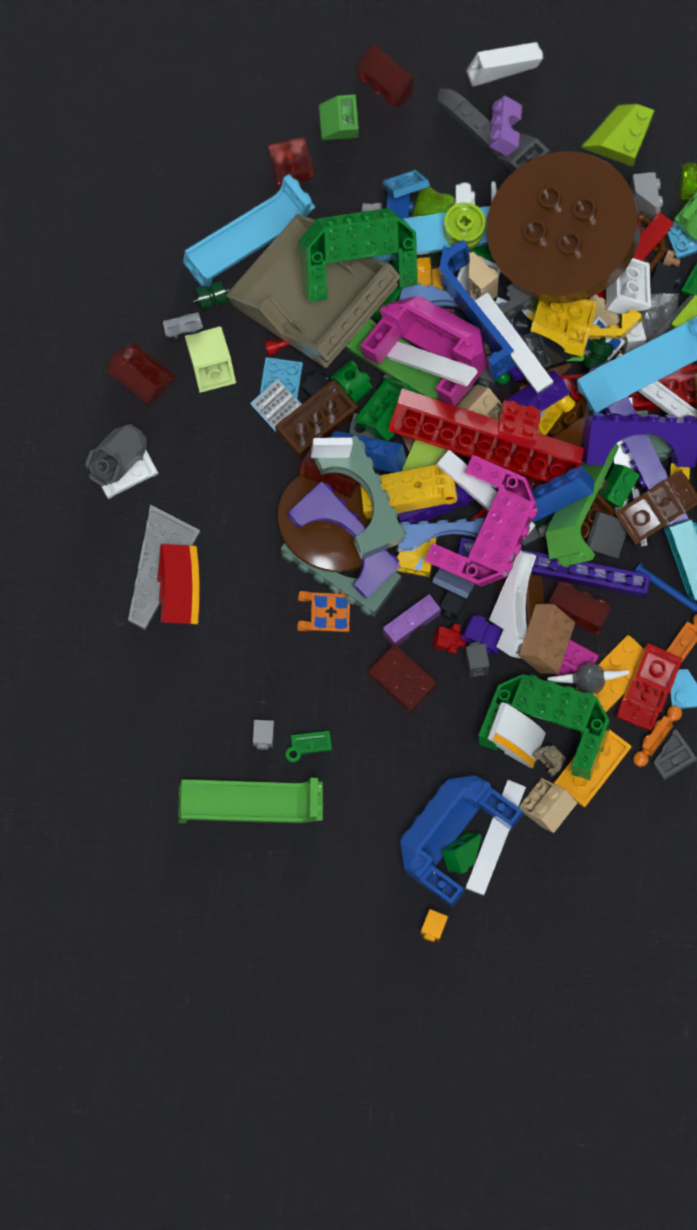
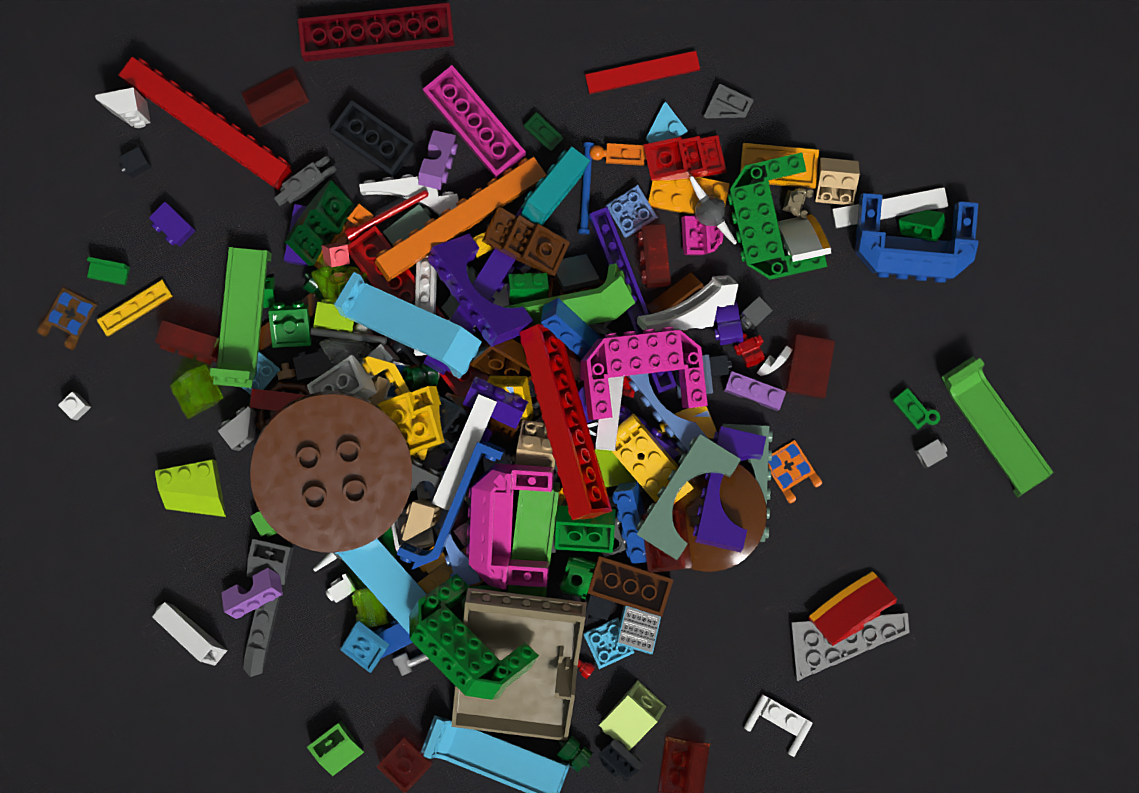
camera: 120 degrees left, 10 degrees up
dark grey brick [85,424,147,486] -> none
white tile [311,438,353,458] -> none
clear red slope [358,43,413,108] -> none
white tile [387,342,478,387] -> none
light orange brick [421,909,448,942] -> none
lime wheel [443,202,486,249] -> none
red plate [497,400,541,446] -> none
medium nougat brick [519,604,575,674] -> none
yellow piece [557,395,575,412] -> none
orange plate [633,706,682,767] -> none
none -> medium blue tile [606,185,658,238]
none -> white slope [757,346,793,376]

